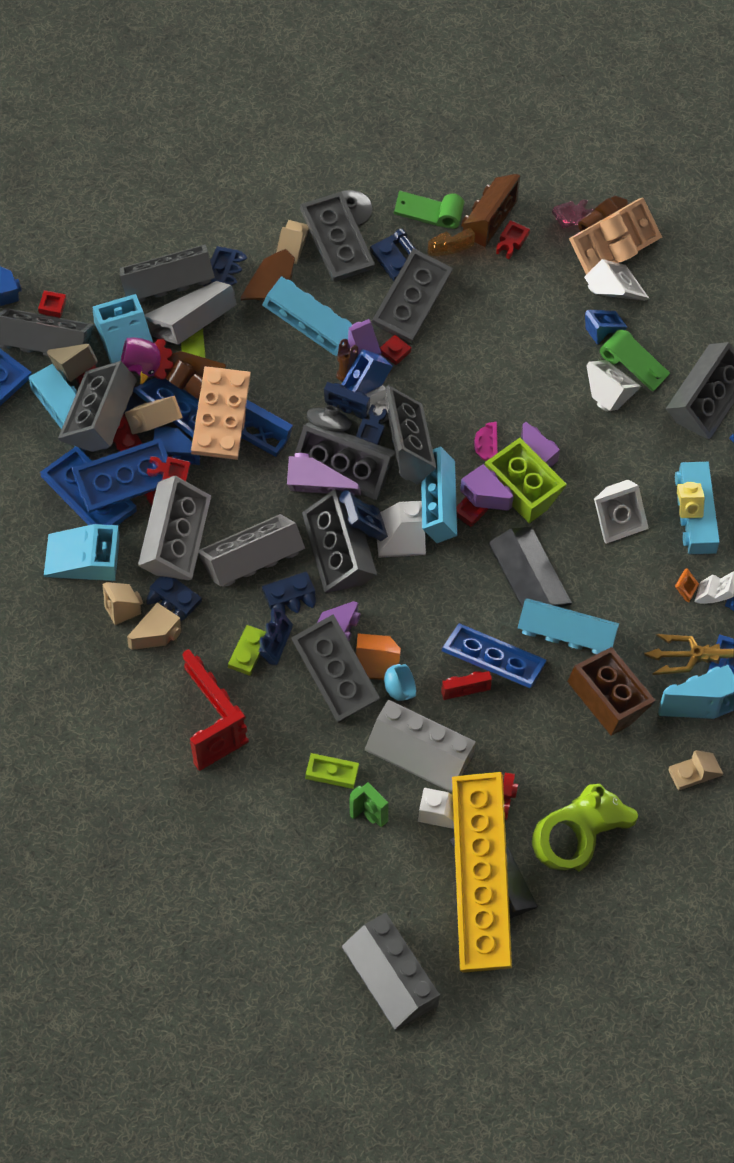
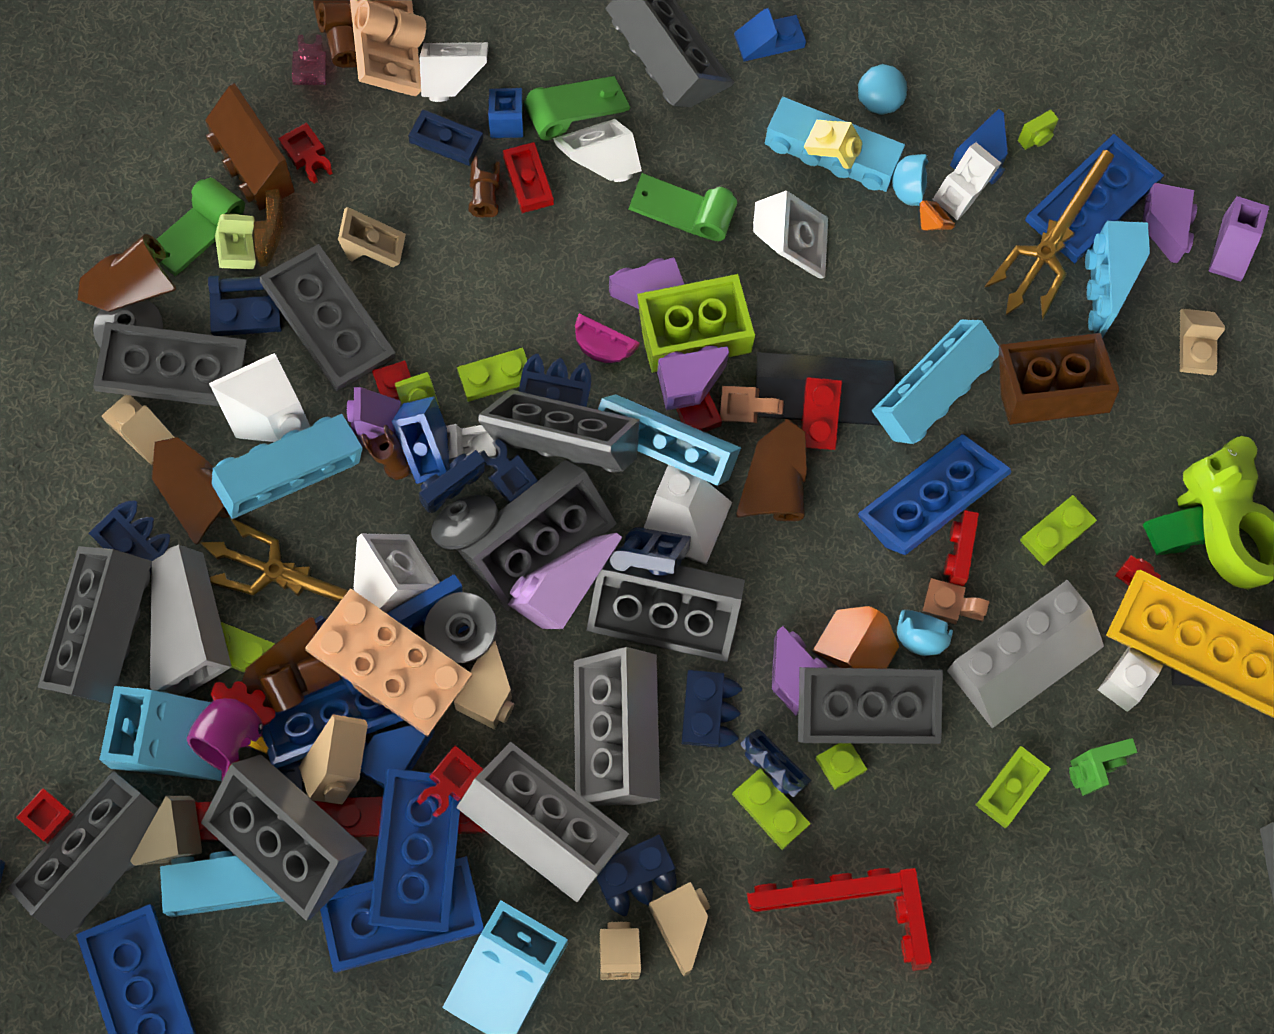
camera: 65 degrees left, 10 degrees up
none -> reddish brown panel [77,234,176,312]
none -> pearl gold piece [200,517,349,602]
none -> white slope [209,353,310,442]
none -> yellowish green bracket [215,214,256,269]
none -> tan slope [338,207,406,267]
none -> white slope [354,533,440,613]
none -> lime plate [394,372,440,408]
none -> dark blue plate [408,109,483,166]
none -> dark grey dish [424,592,497,664]
none -> tan slope [454,641,514,730]
none -> lime plate [457,348,527,402]
none -> reddish brown piece [468,156,500,217]
none -> red plate [503,142,554,213]
none -> dark blue plate [518,353,591,407]
none -> bright green door [628,173,737,241]
none -> nougat plate [720,386,784,423]
none -> reddish brown panel [736,419,806,521]
none -> red plate [801,377,842,450]
none -> lime plate [815,743,868,790]
none -> medium azure hair [892,154,928,206]
none -> nougat plate [922,578,989,624]
none -> lime plate [1020,495,1097,566]
none -> green slope [1142,506,1205,555]

